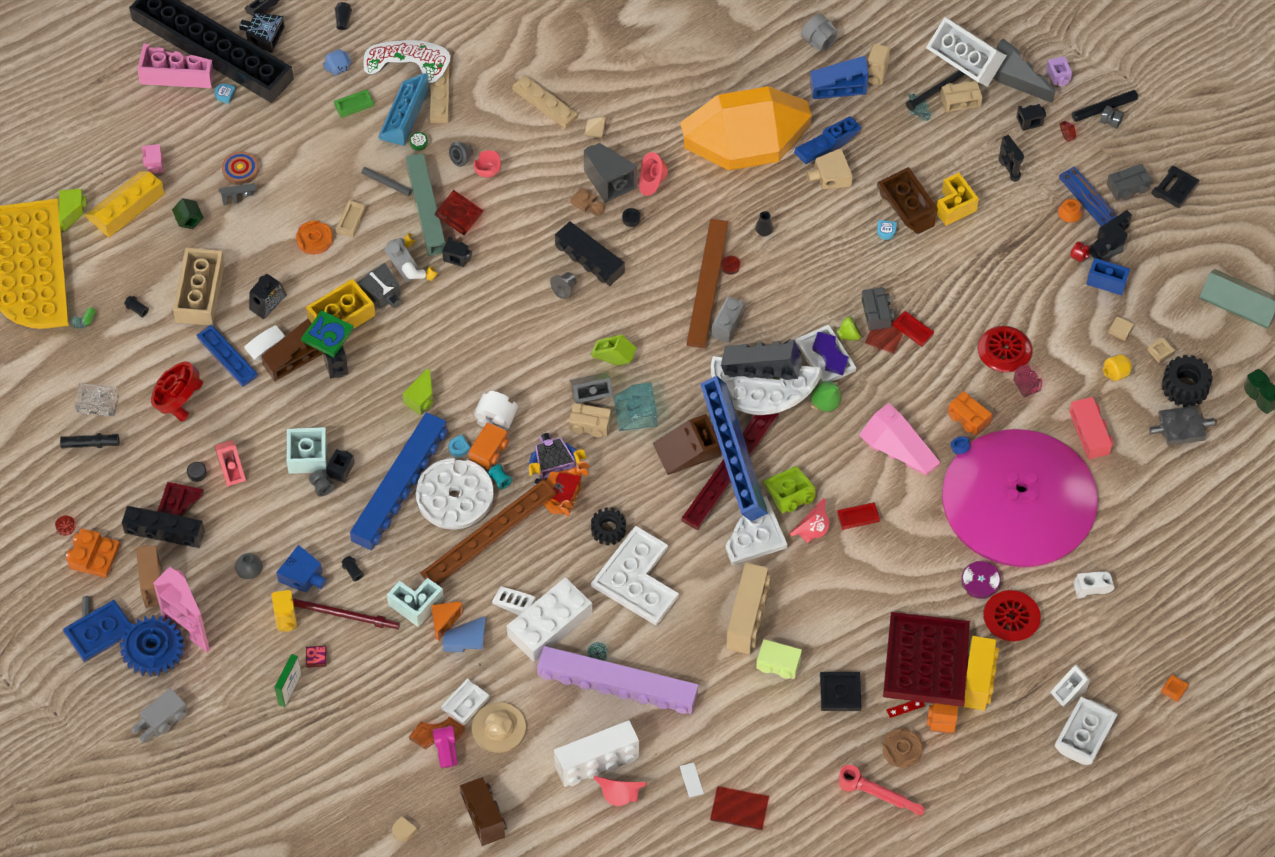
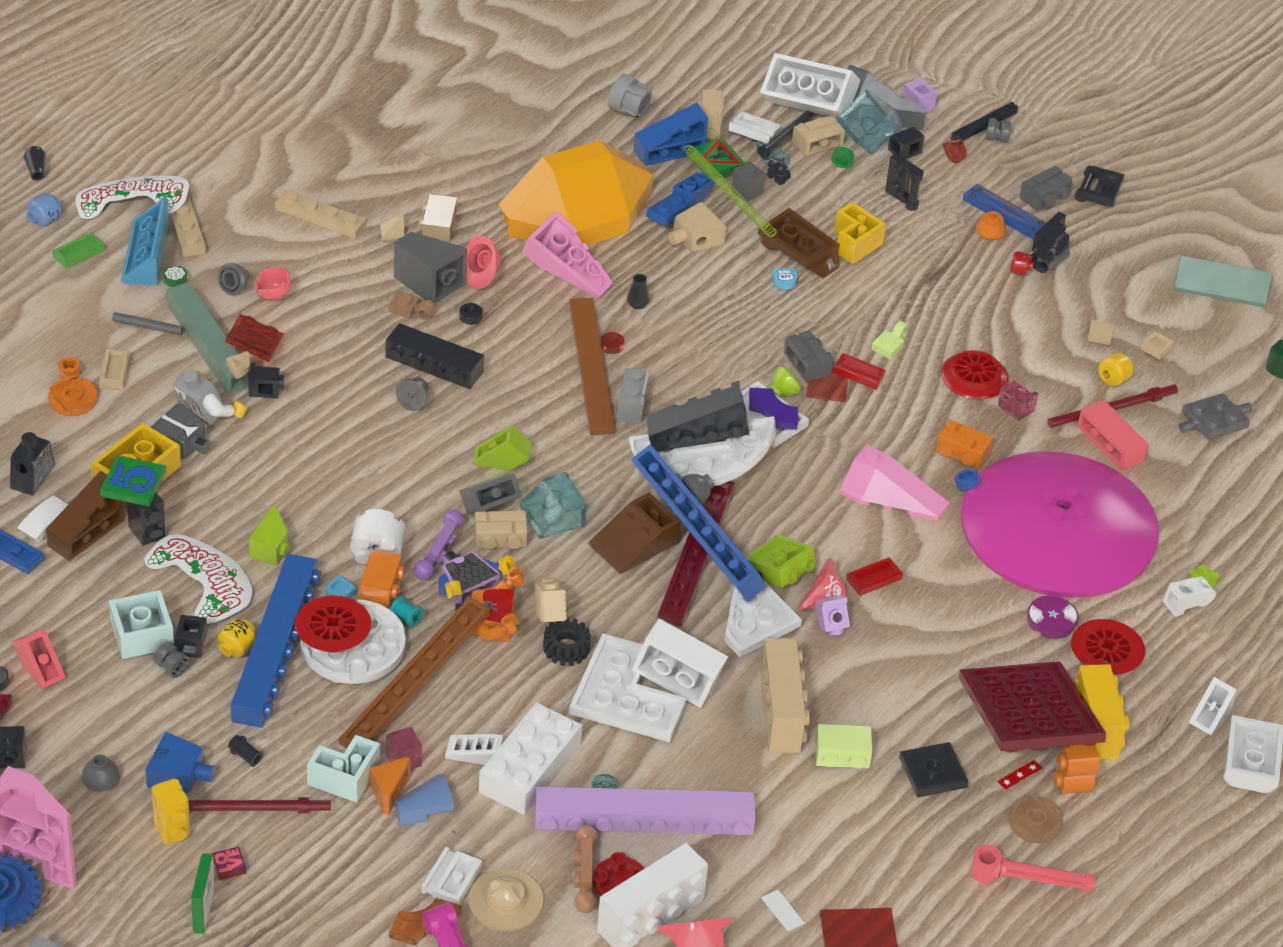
camera: 20 degrees left, 15 degrees down
bright green hat [809,381,842,412] -> none
blue brick [1086,258,1130,296] -> none
black tyre [1162,355,1213,407] -> none
none -> orange bush [58,357,81,379]
none -> sticker [144,534,252,624]
none -> yellow head [217,619,256,658]
none -> tan tile [226,351,251,379]
none -> red piece [295,595,371,652]
none -> clear pink brick [386,726,422,770]
none -> medium lavender plate [413,510,464,580]
none -> brick [419,194,457,242]
none -> bright pink wedge [521,211,613,299]
none -> tan brick [535,577,567,622]
none -> nougat plate [574,825,598,913]
none -> red dish [592,852,645,896]
none -> white brick [632,619,728,708]
none -> dark grey brick [681,474,714,505]
none -> lime piece [683,146,776,237]
none -> green piece [684,138,746,180]
none -> white plate [728,111,782,144]
none -> dark grey brick [731,162,765,202]
none -> black plant [766,160,791,185]
none -> lavender brick [815,595,850,636]
none -> green tile [831,147,855,168]
none -> clear light blue slope [836,89,903,154]
none -> yellowish green plate [871,320,908,360]
none -> dark red bar [1048,384,1178,428]
none -> lime plant [1188,564,1220,588]

